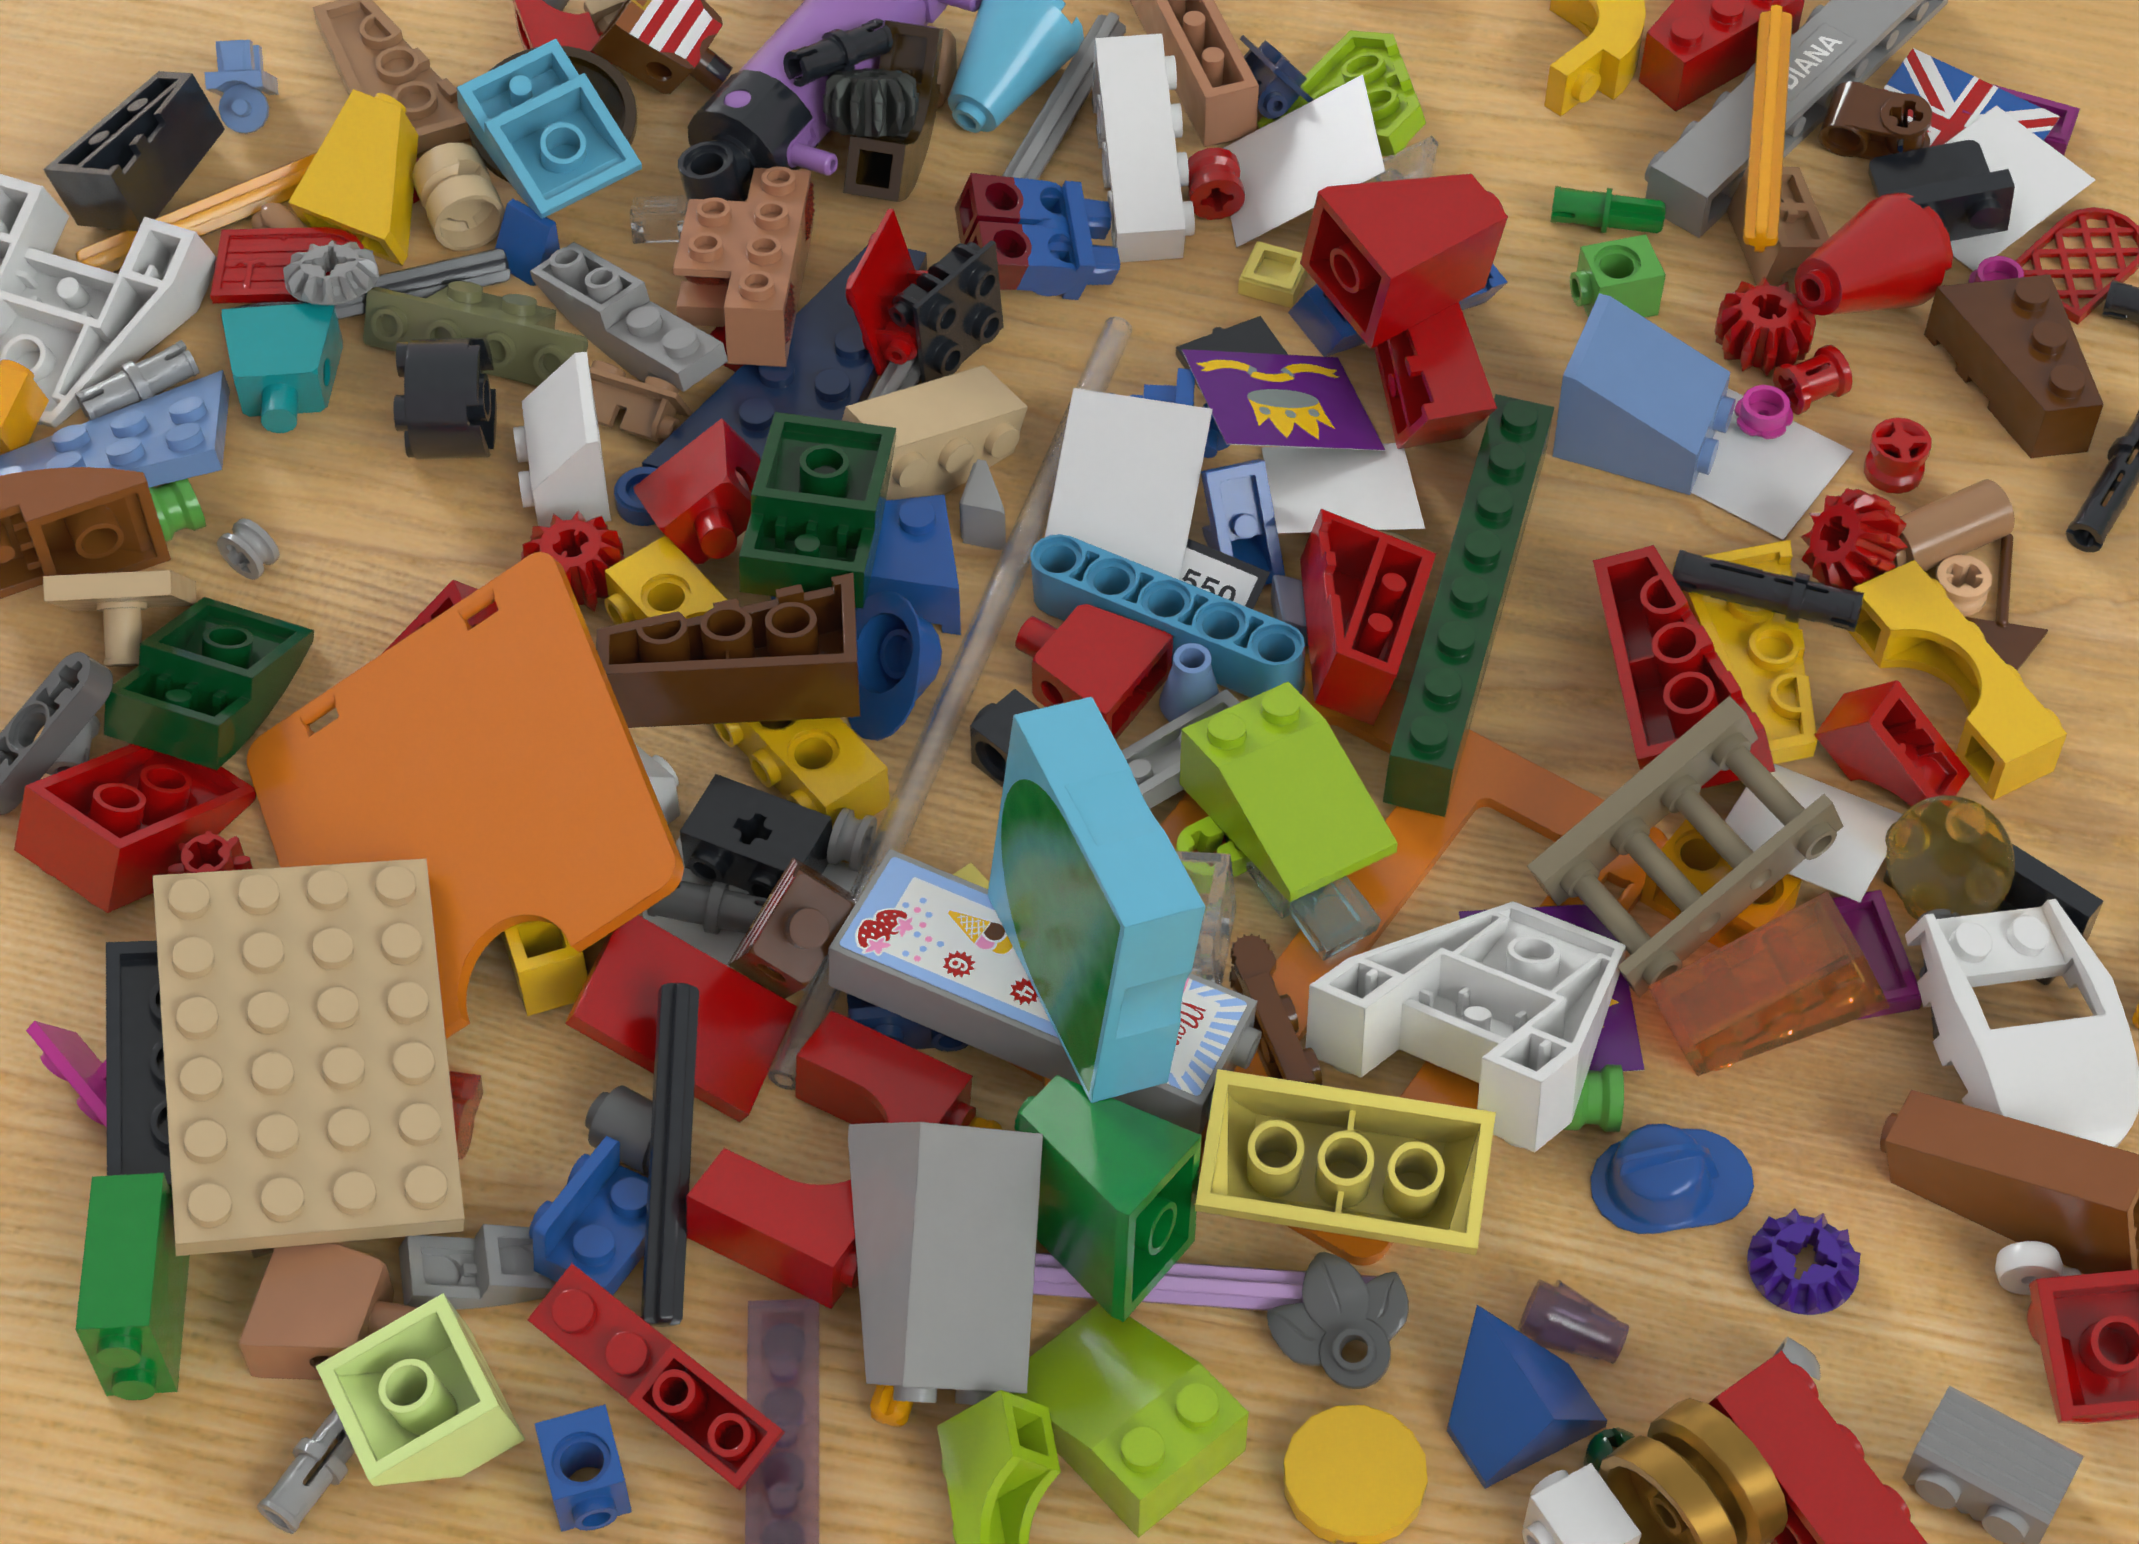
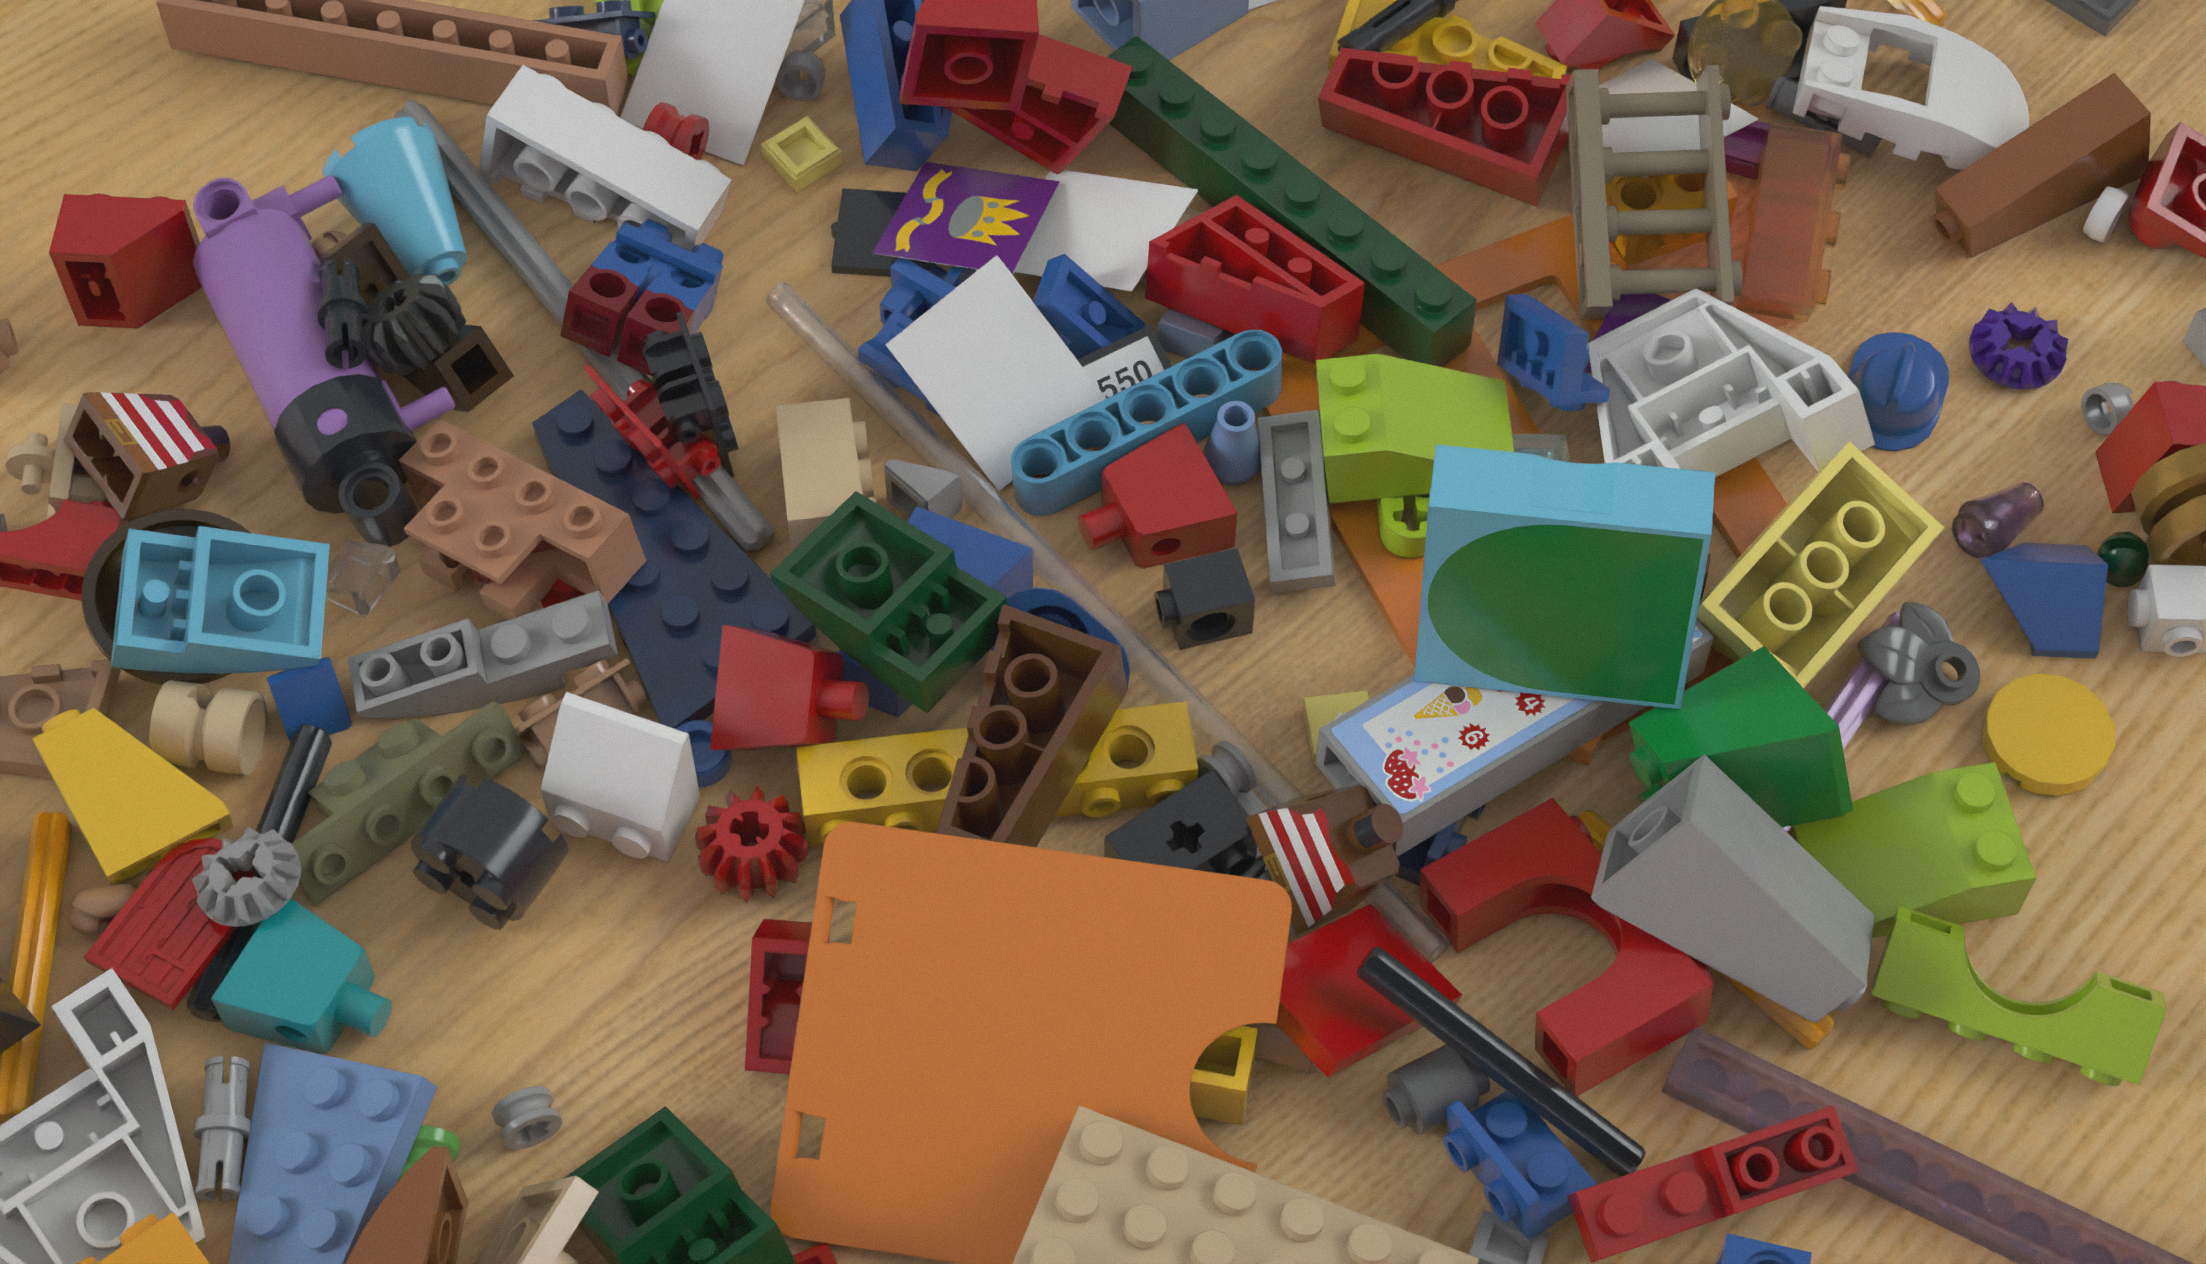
camera: 60 degrees left, 5 degrees up
none -> blue bracket [1497,294,1610,411]

